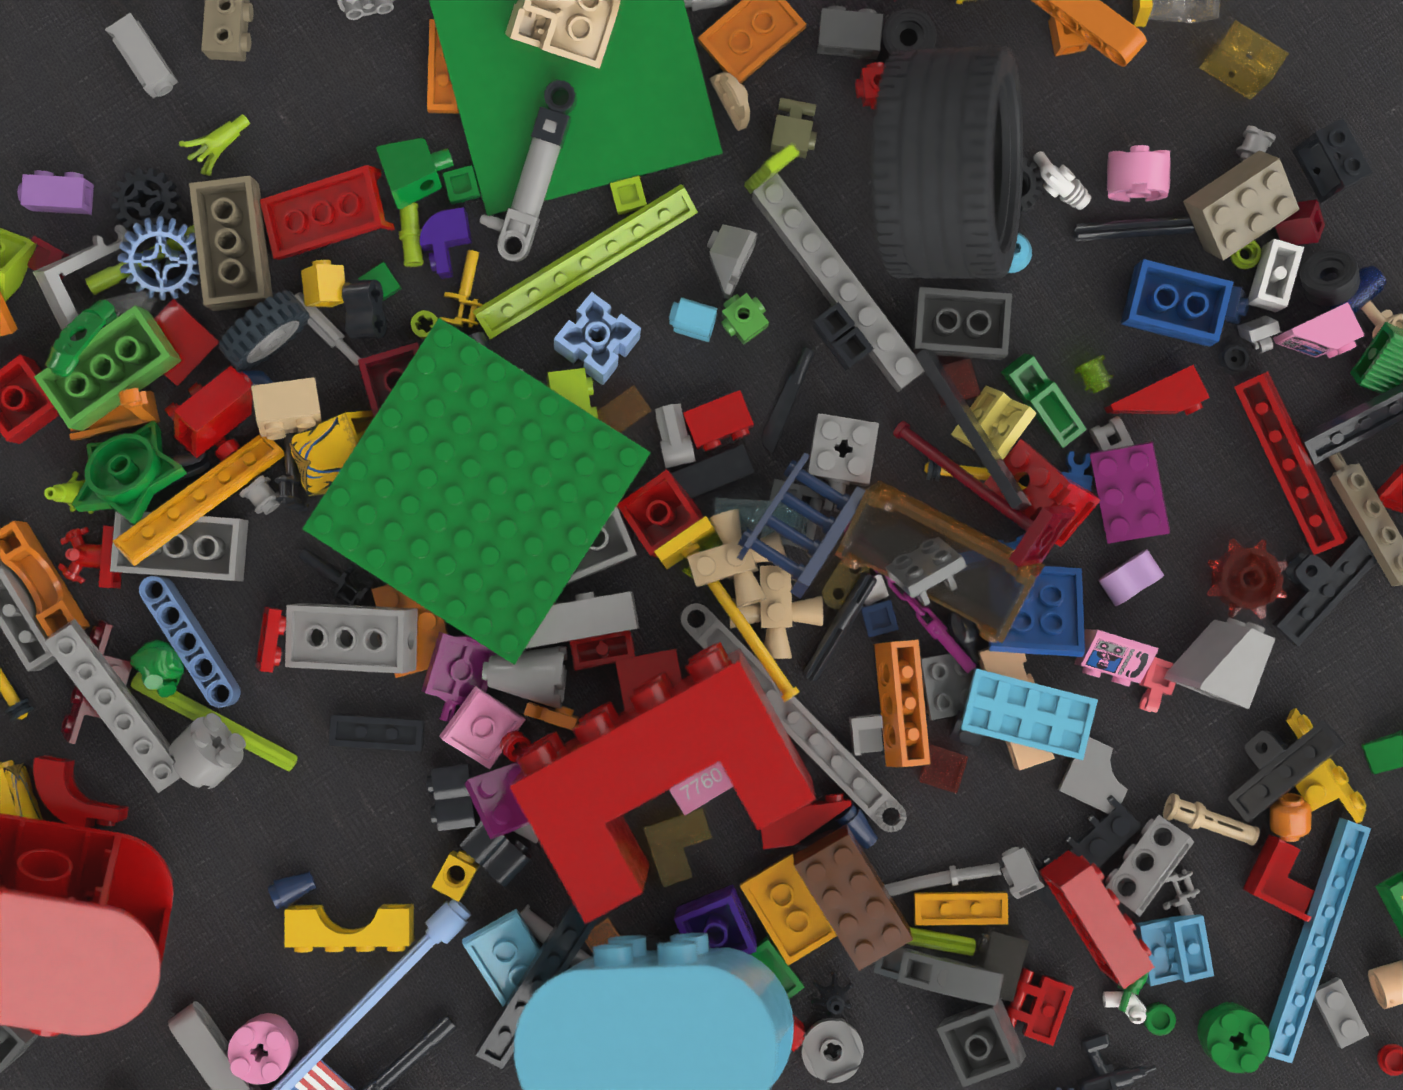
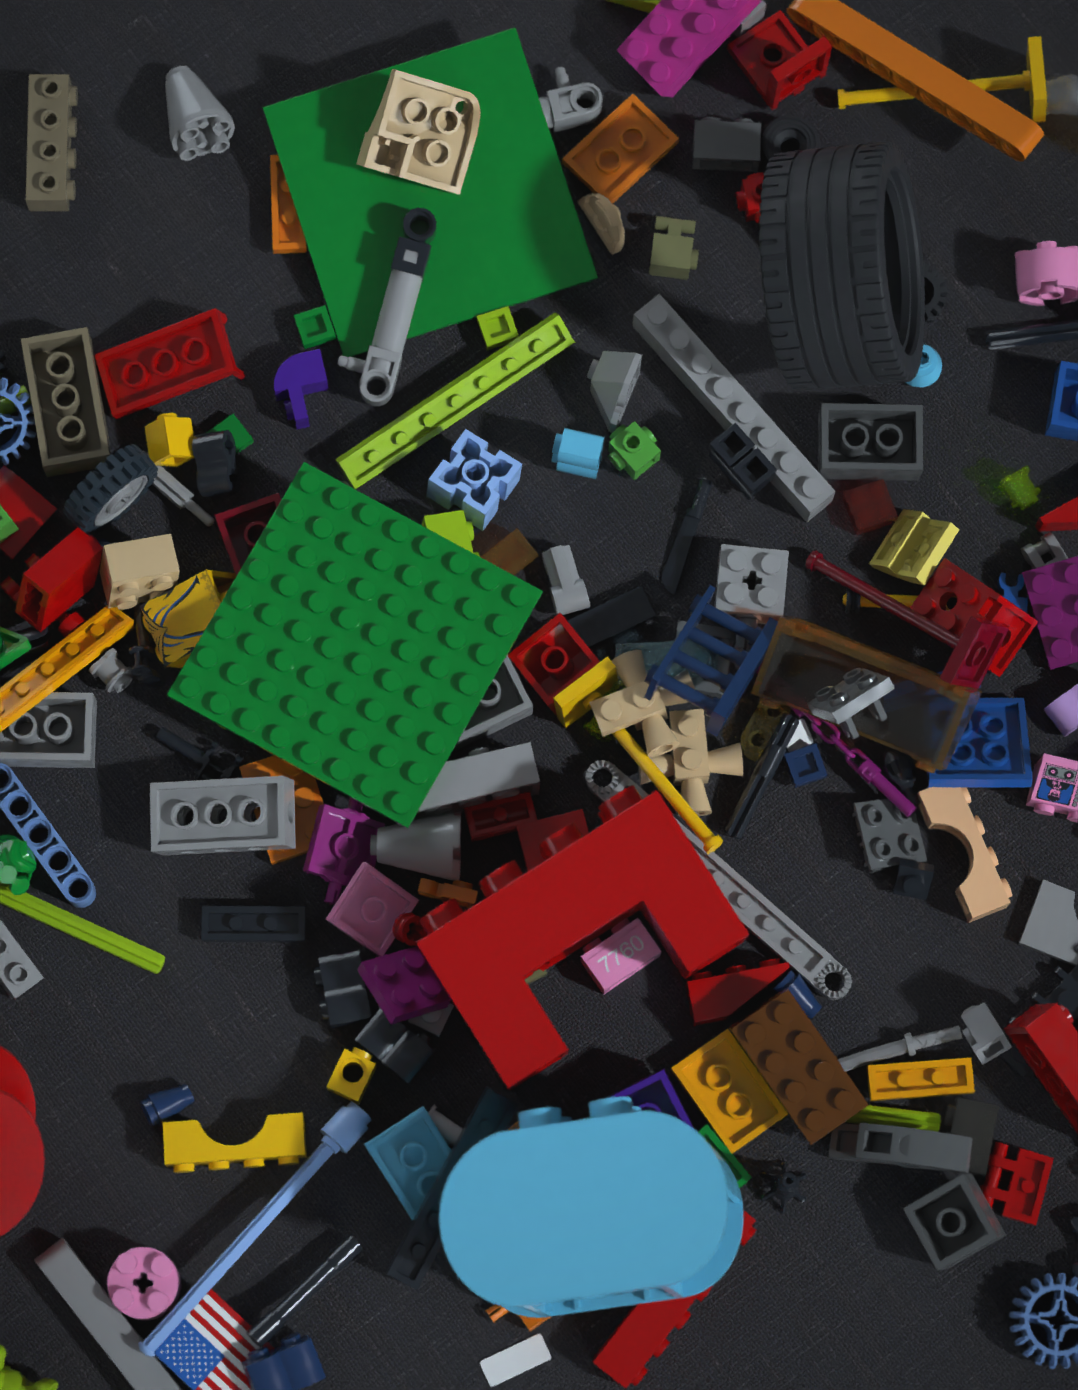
camera: 10 degrees left, 10 degrees down
light grey brick [169,713,246,789] -> none
lime piece [179,114,250,176] -> none
red plate [255,606,286,673] -> none
green torso [376,138,454,210] -> none
lime pin [399,203,424,267] -> none
lime bush [411,310,438,339] -> none
yellow piece [439,250,482,328] -> none
clear yellow plate [644,808,712,887] -> none
red brick [683,390,754,452] -> none
lime tile [744,144,800,194] -> none
light grey plate [801,1018,864,1083] -> none
light grey panel [849,714,883,756] -> none
orange brick [874,640,930,767] -> none
black tile [916,349,1031,511] -> none
clear red piece [918,744,968,794] -> none
medium azure plate [960,668,1098,760] -> none
green slope [1001,353,1087,448] -> none
white piece [1034,152,1091,210] -> none
orange panel [1048,16,1089,57] -> none

